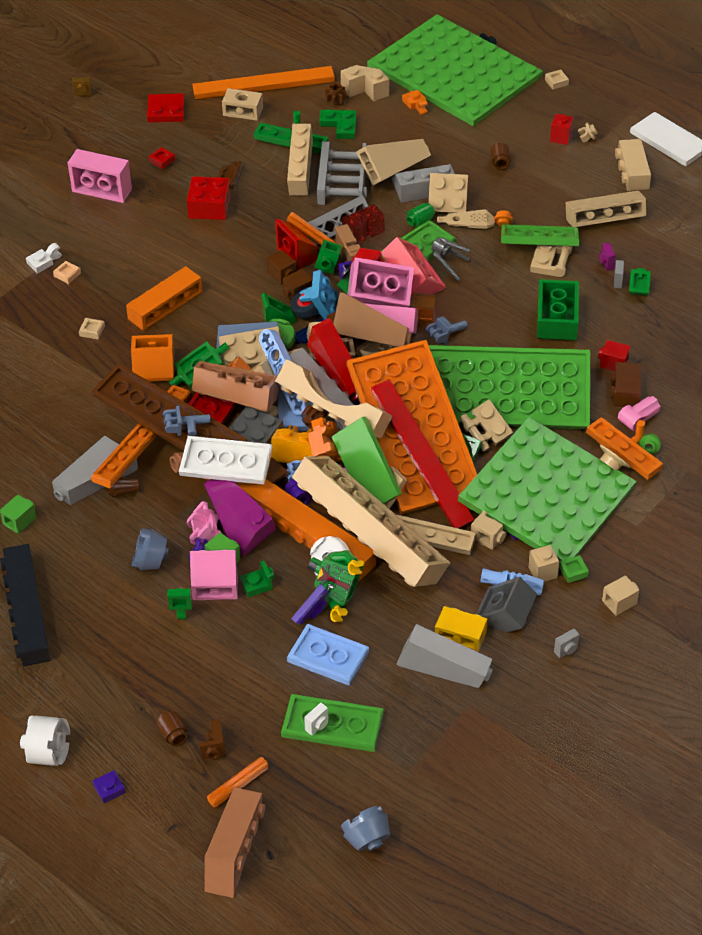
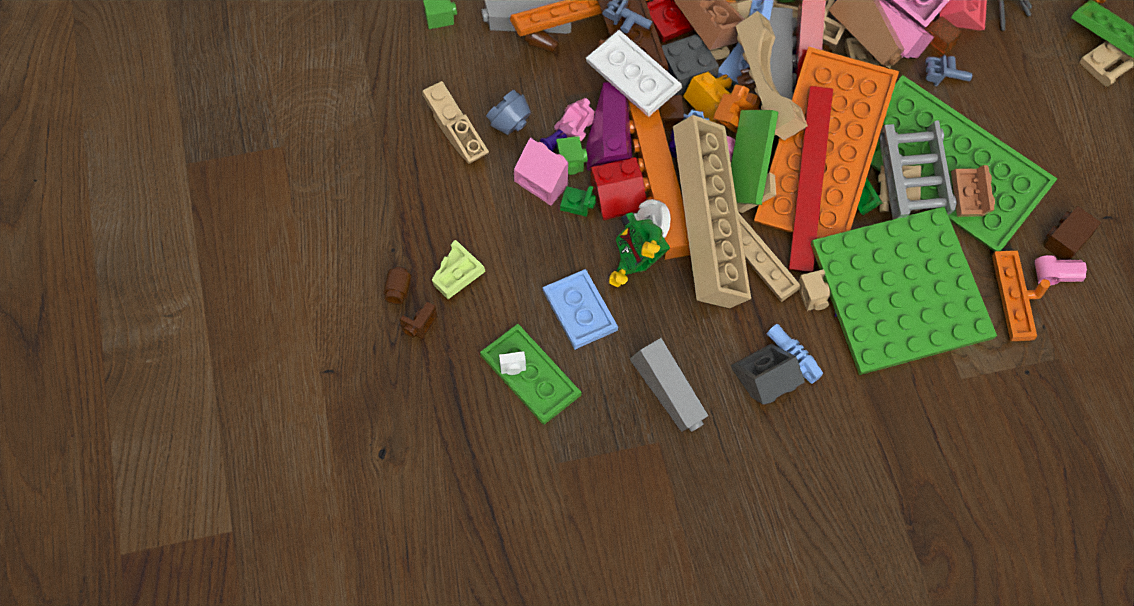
camera: 35 degrees right, 15 degrees up
black brick [0,544,50,667] -> none
white brick [20,715,70,766] -> none
dark purple plate [92,770,125,804] -> none
green plate [167,588,192,620] -> none
nougat wedge [205,787,265,898] -> none
orange axle [207,757,269,807] -> none
dark purple tile [291,584,328,624] -> none
sand blue cone [341,806,390,852] -> none
yellow brick [435,606,487,652] -> none
tan brick [528,545,559,582] -> none
green brick [537,279,579,340] -> none
light grey plate [554,629,580,658] -> none
bright green plate [559,555,589,583] -> none
red brick [598,340,631,371] -> none
tan piece [600,444,631,470] -> none
tan brick [602,575,639,616] -> none
bright green plate [639,434,661,454] -> none
none -> tan slope [422,81,489,164]
none -> yellowish green wing [432,240,485,299]
none -> red slope [590,157,646,220]
none -> light grey fence [879,121,957,219]
none -> nougat bracket [951,165,995,217]

